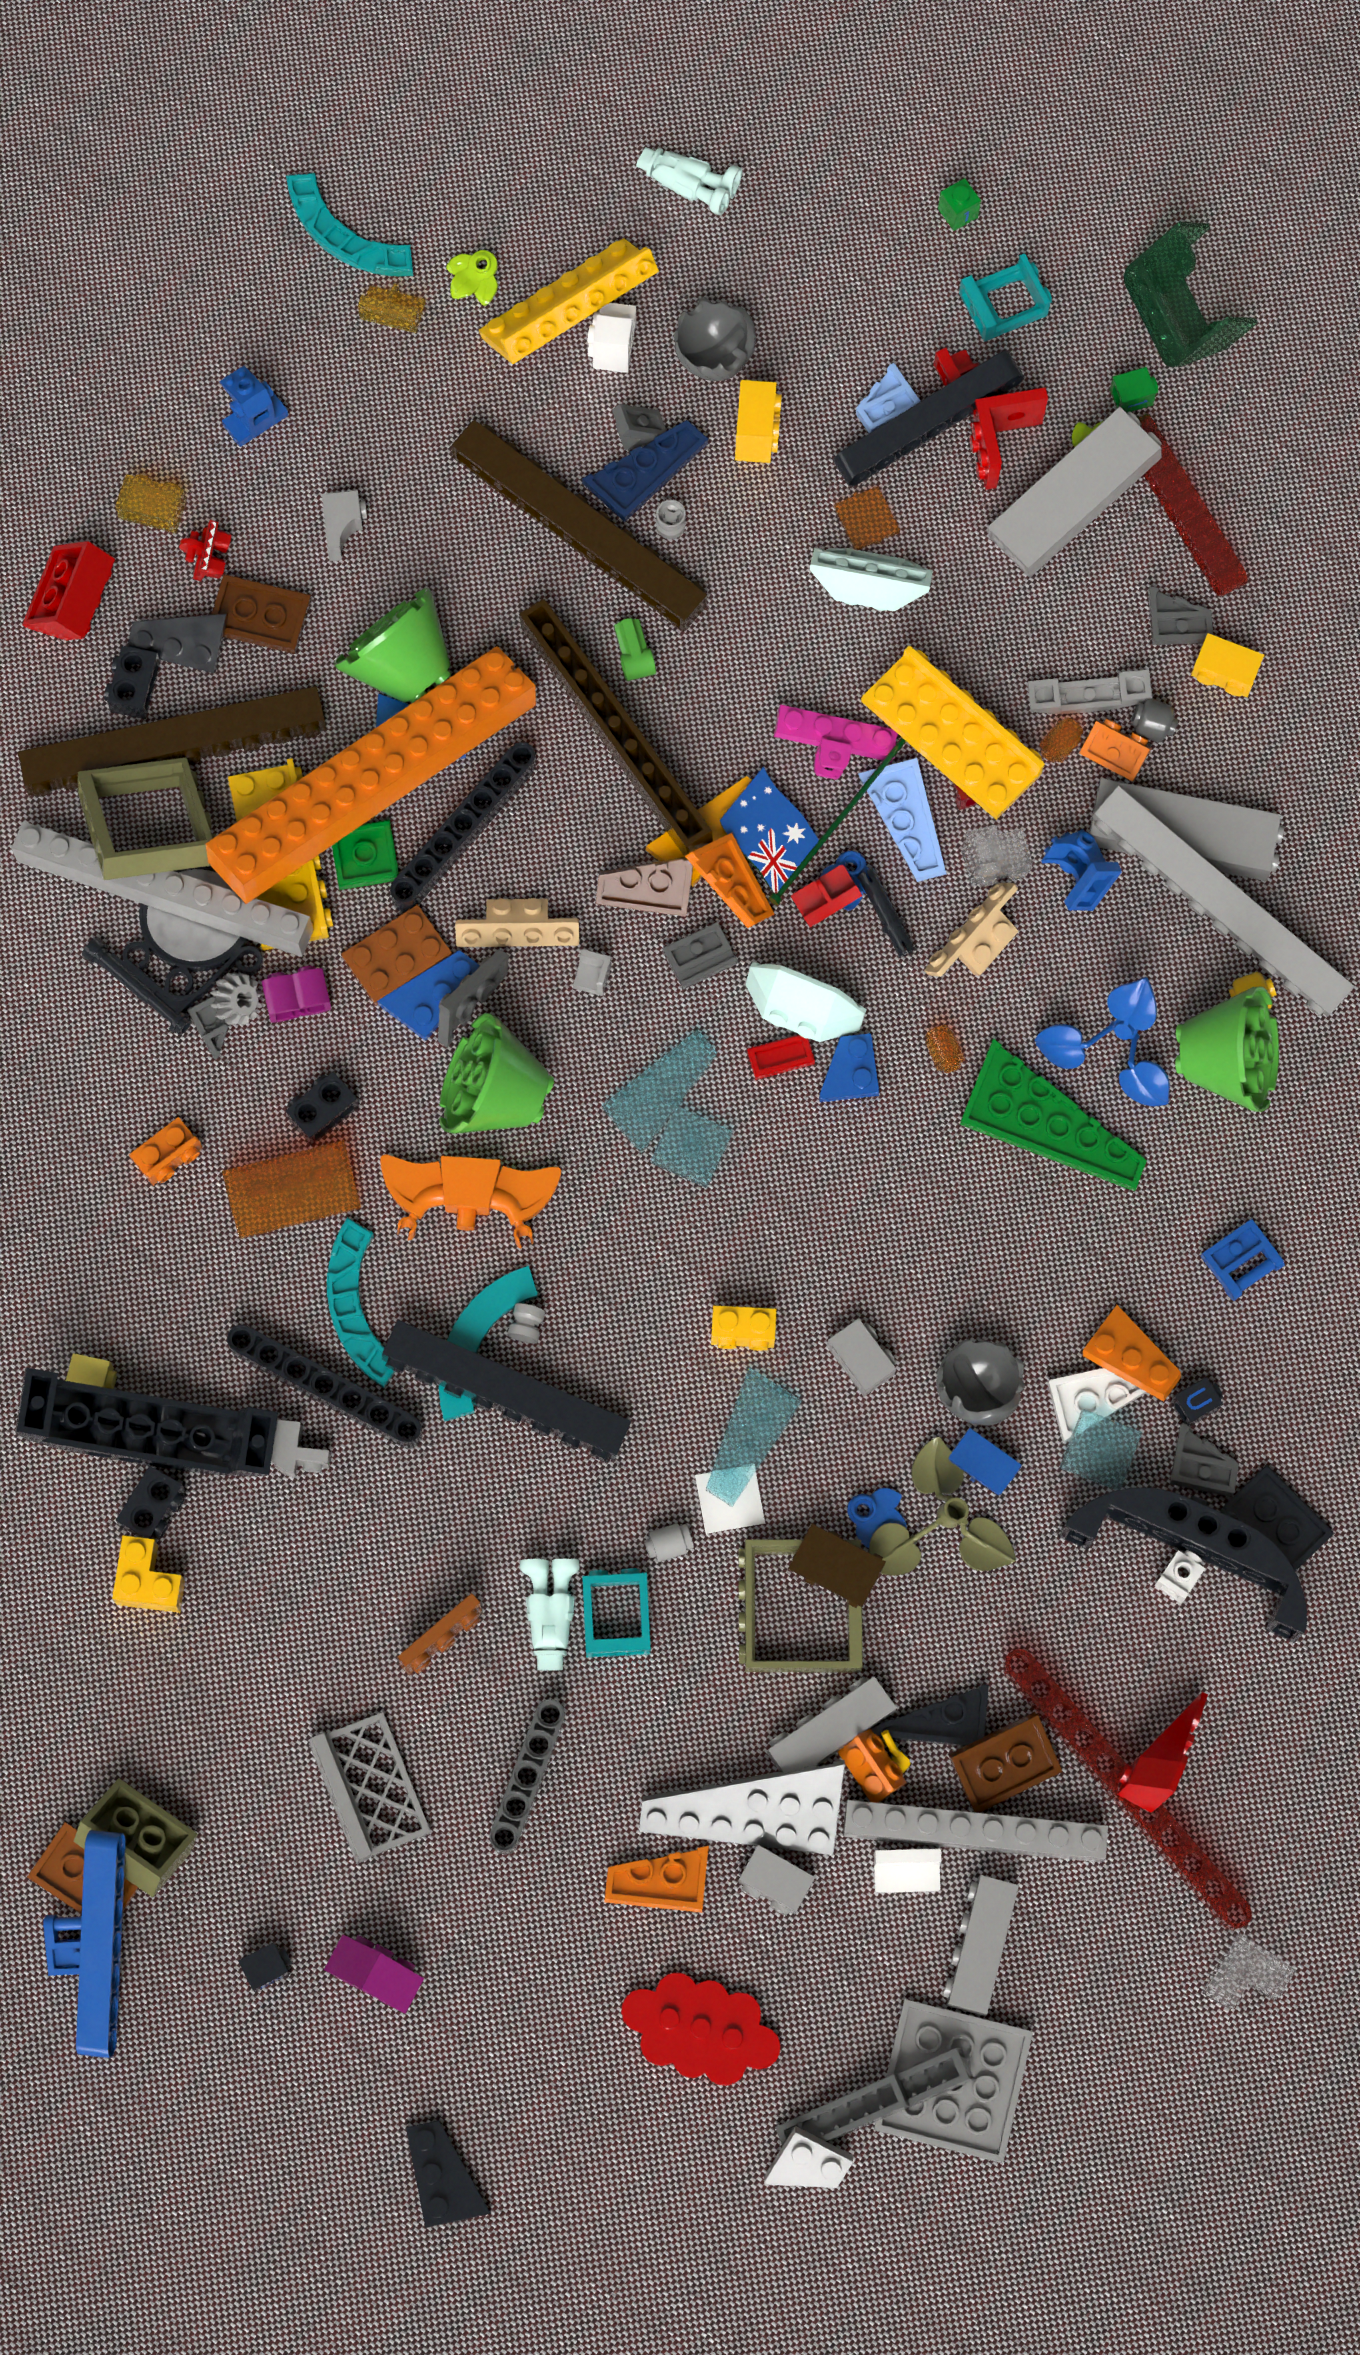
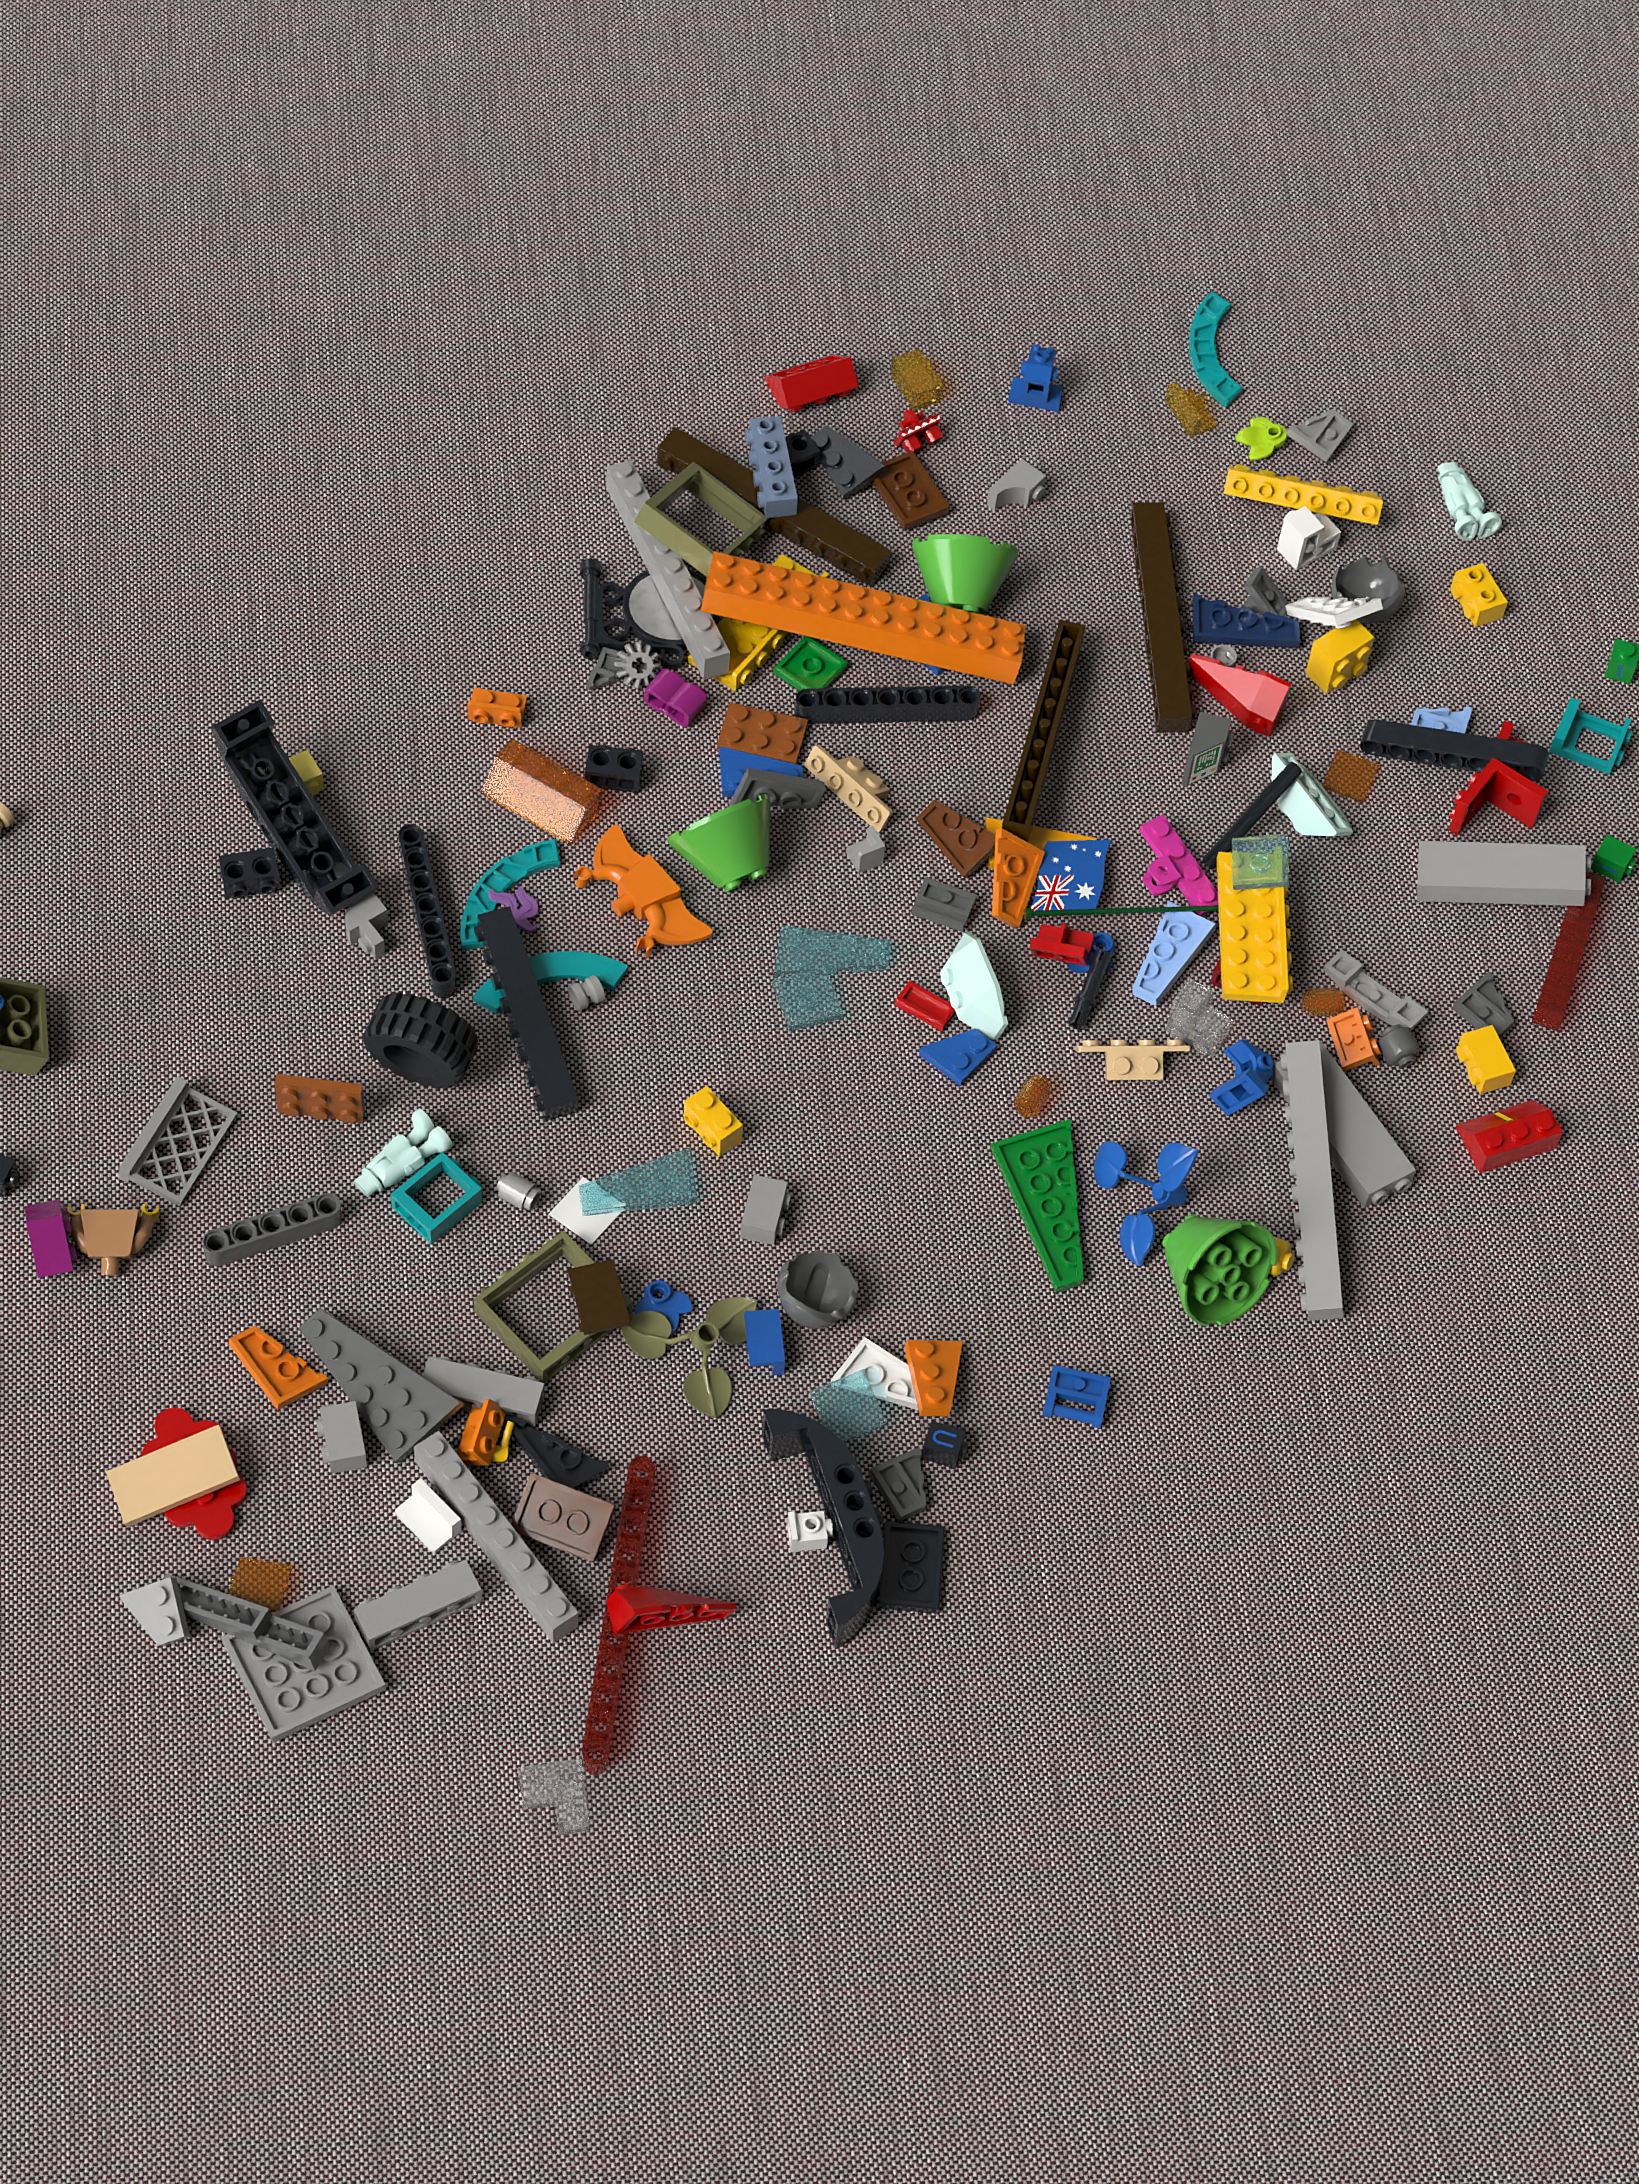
camera: 45 degrees right, 15 degrees down
yellow brick [112,1535,185,1613] -> none
bright green piece [614,618,656,681] -> none
none -> medium nougat torso [67,1204,159,1276]
none -> tan tile [106,1425,240,1527]
none -> clear orange piece [228,1557,292,1611]
none -> black tyre [363,992,479,1089]
none -> medium lavender piece [488,886,538,934]
none -> sand blue brick [745,416,798,518]
none -> dark grey slope [1181,712,1234,786]
none -> wedge [1189,653,1291,737]
none -> black axle [1202,762,1302,869]
none -> clear light blue plate [1232,834,1289,890]
none -> white wing [1285,597,1383,628]
none -> light grey wing [1286,409,1353,462]
none -> yellow brick [1451,563,1508,627]
none -> red slope [1455,1100,1563,1174]

